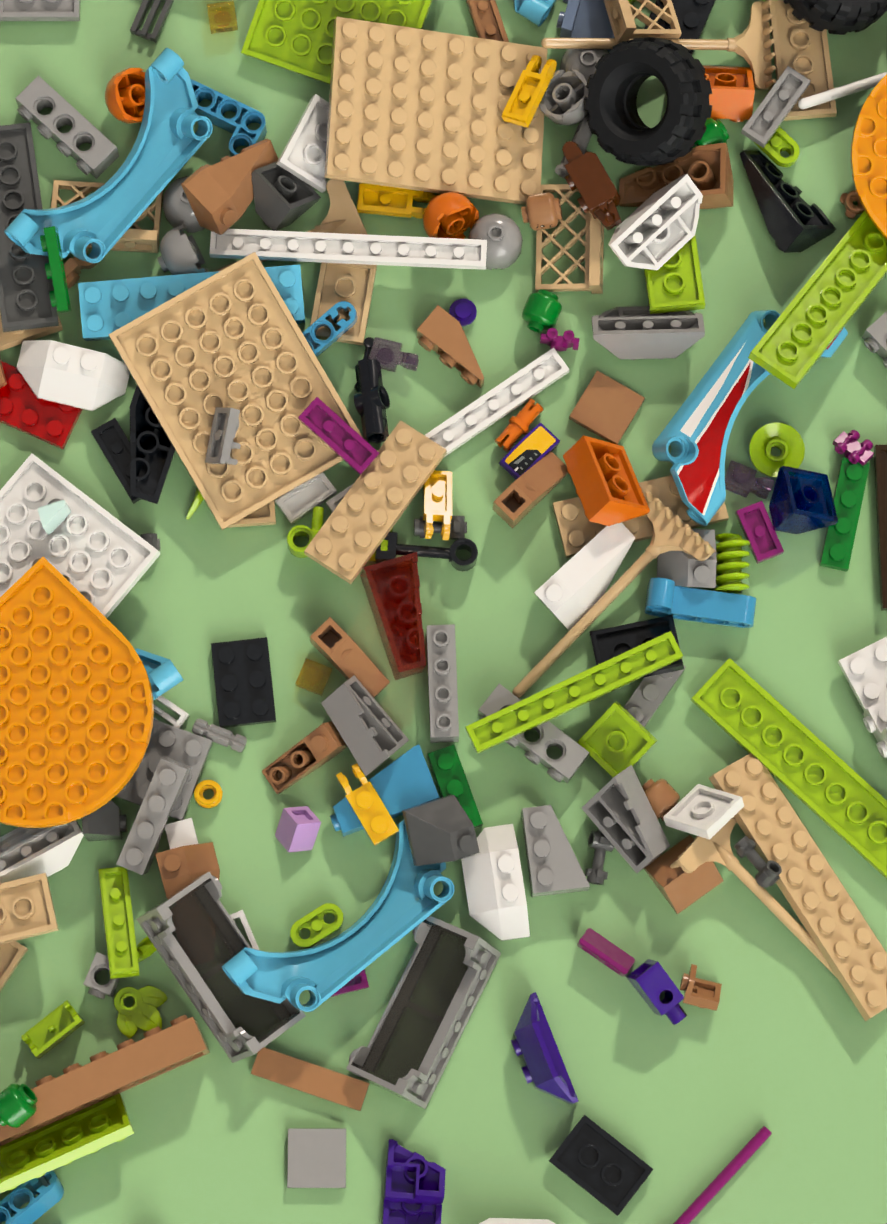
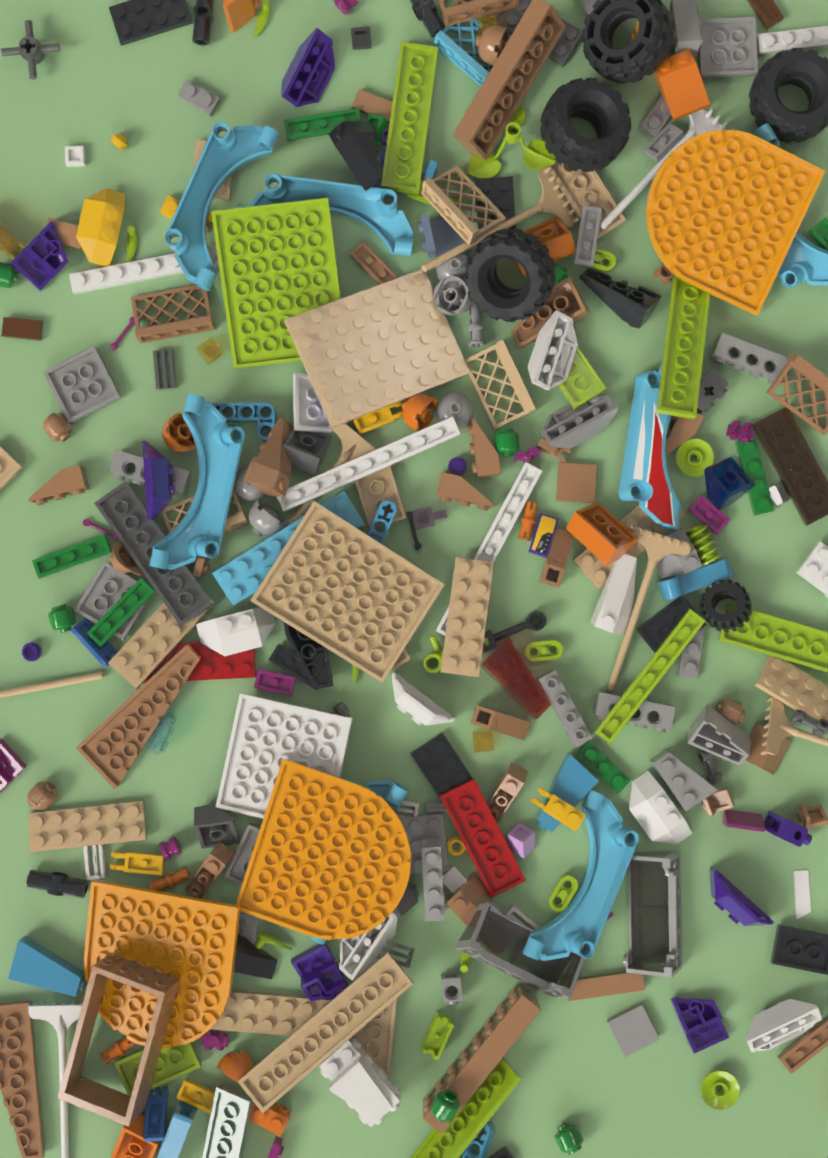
camera: 25 degrees left, 10 degrees up
light aqua slope [38,500,71,535] -> none
green plate [40,226,71,313] -> none
lime tile [98,867,139,979] -> none
lime plate [114,985,168,1038] -> none
light grey plate [205,407,241,465] -> none
white tile [275,472,337,525] -> none
magenta plate [297,397,380,475] -> none
light grey wedge [321,675,409,776] -> none
black piece [354,358,390,444] -> none
dark grey slope [402,794,480,866] -> none
dark grey bar [414,516,467,540] -> none
hinge [423,470,452,540] -> none
yellow hinge [502,55,557,128] -> none
medium nougat head [521,192,562,231] -> none
reddish brown hinge [562,140,622,231] -> none
lime plate [577,701,658,777] -> none
white plate [663,784,744,840] -> none
plate [725,460,775,499] -> none
none -> dark purple wedge [142,441,175,520]
none -> magenta plate [254,669,296,696]
none -> dark grey tile [376,941,415,968]
none -> white wedge [392,671,455,726]
none -> red plate [440,778,526,898]
none -> medium nougat slope [467,418,501,478]
none -> lime plate [524,640,563,662]
none -> medium nougat plate [536,438,571,463]
none -> medium nougat slope [665,413,704,455]
none -> dark grey brick [697,368,729,414]
none -> black tyre [700,580,752,633]
none -> medium nougat bracket [702,788,735,816]
none -> light grey plate [769,482,790,506]
none -> white sticker [793,870,811,919]

